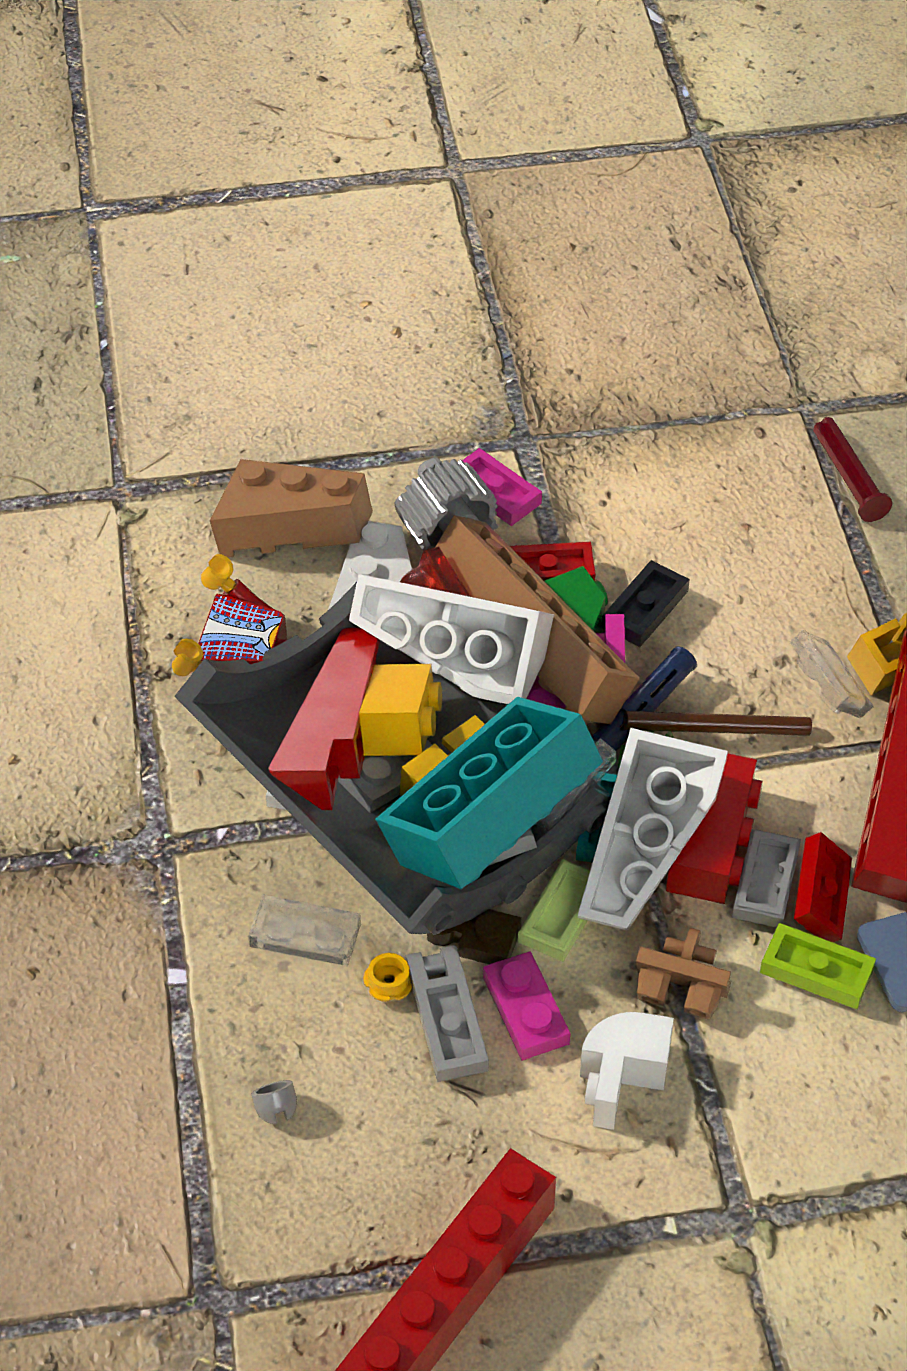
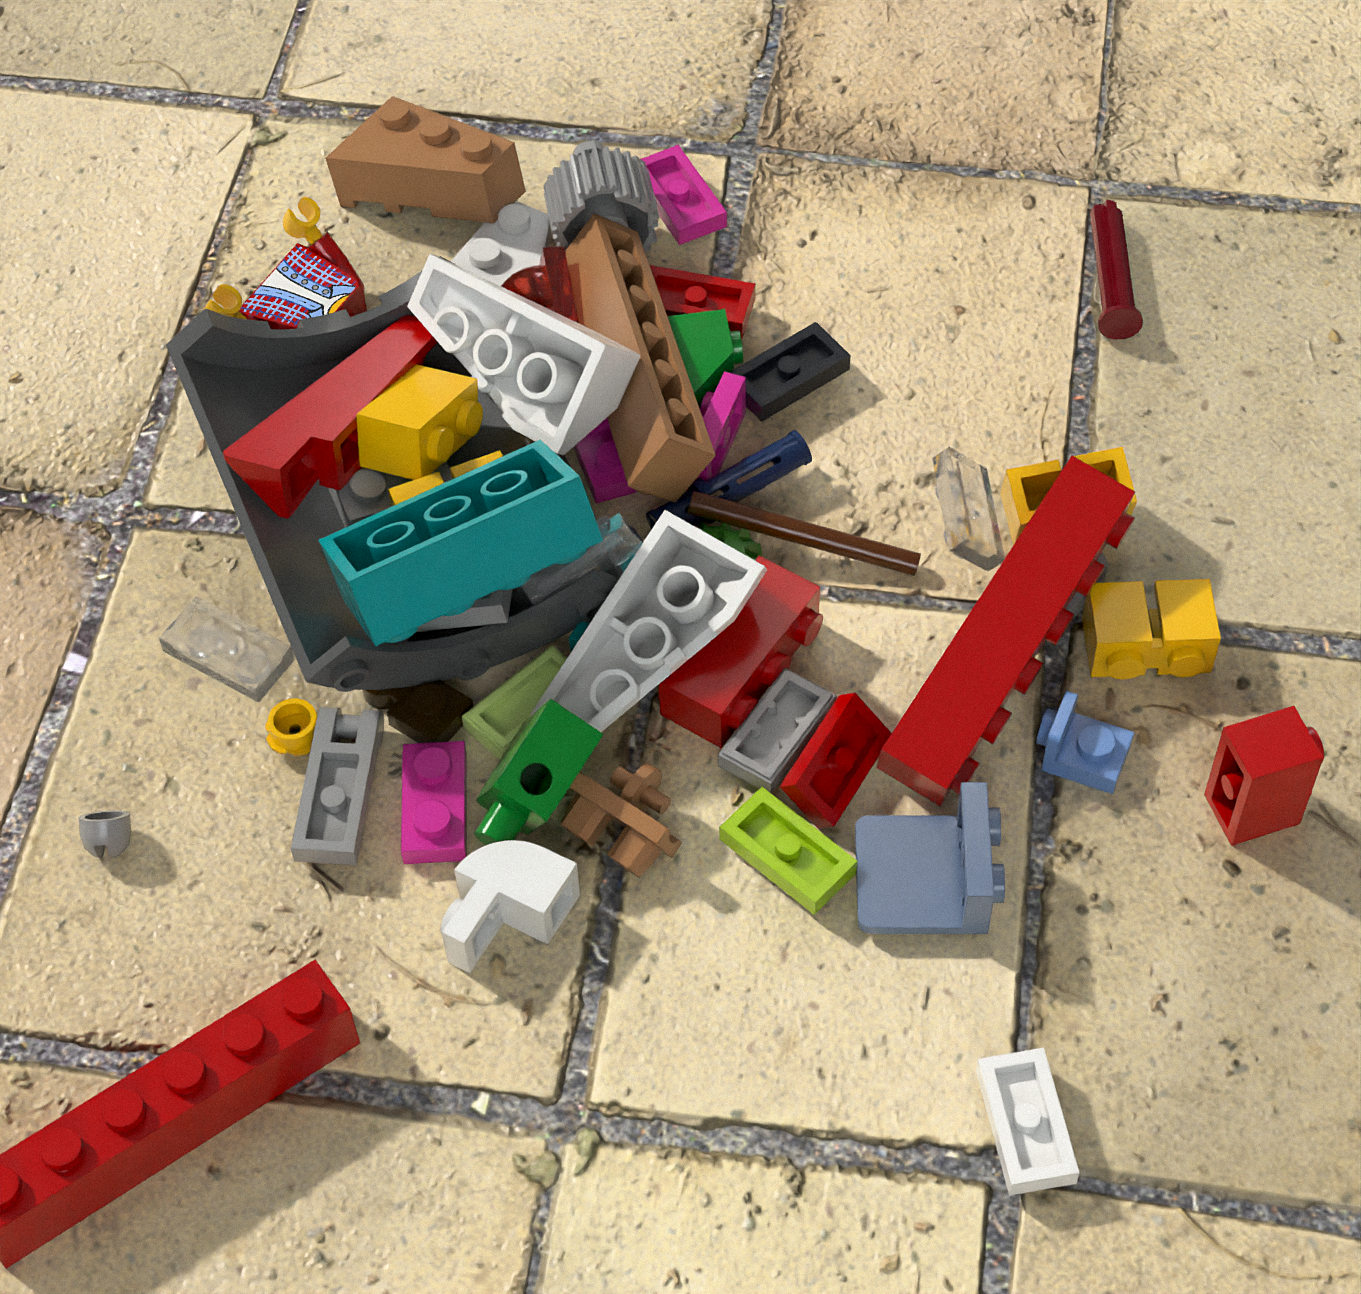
camera: 20 degrees right, 5 degrees up
none -> green torso [474,698,603,845]

